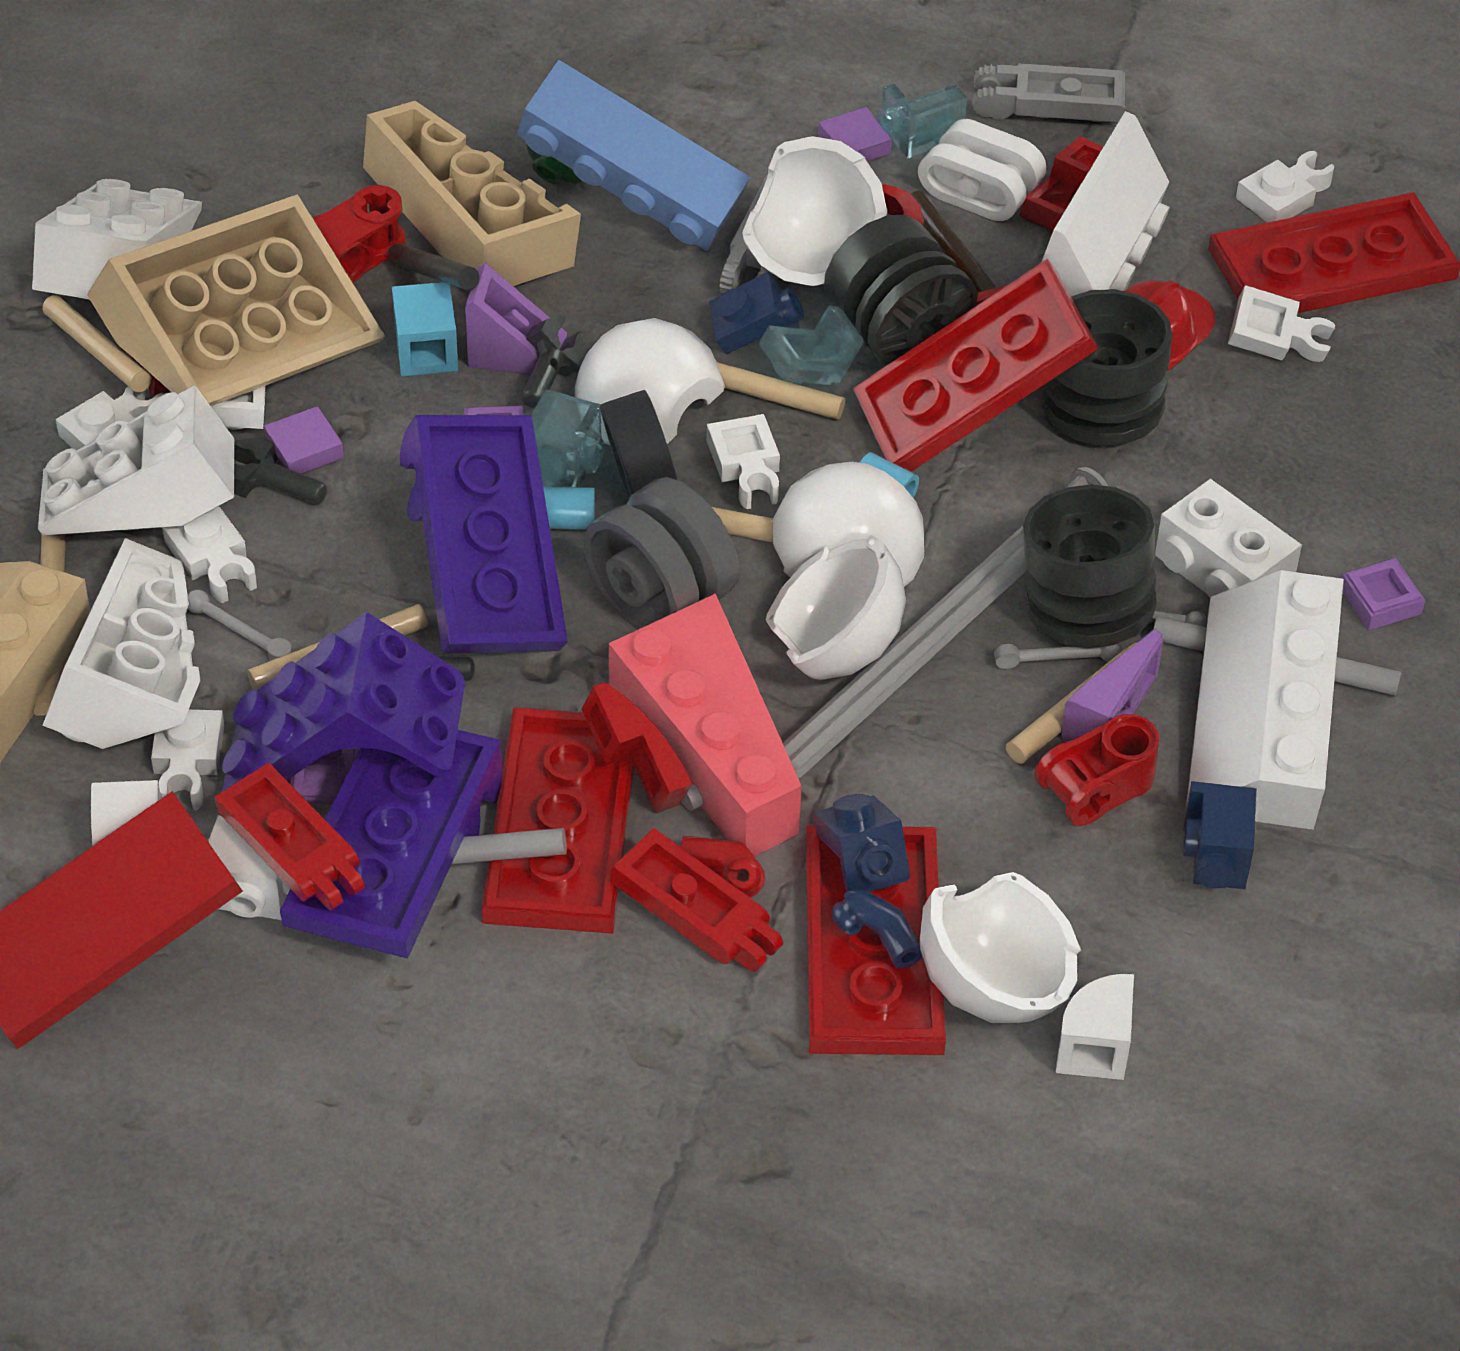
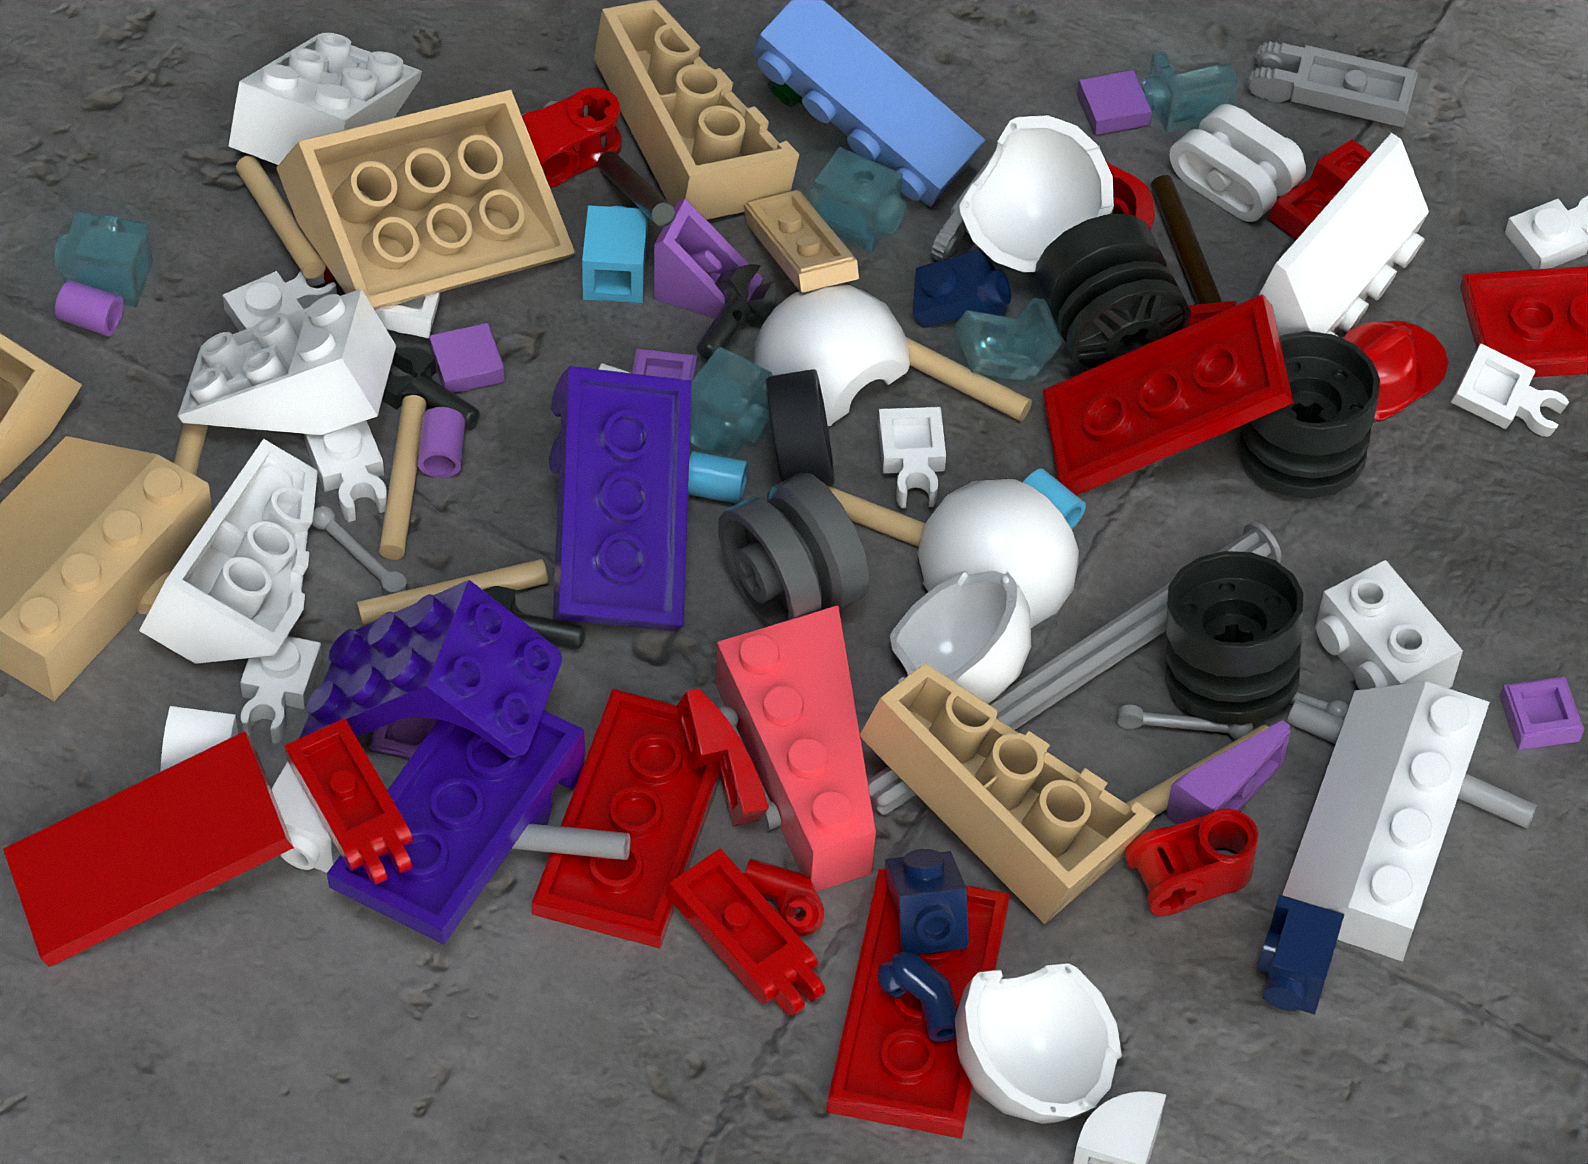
camera: 10 degrees right, 5 degrees up
none -> tan bar [379,395,427,560]
none -> medium lavender hinge [417,407,465,478]
none -> tan tile [744,190,859,293]
none -> clear light blue brick [810,147,906,252]
none -> tan wedge [860,663,1156,924]

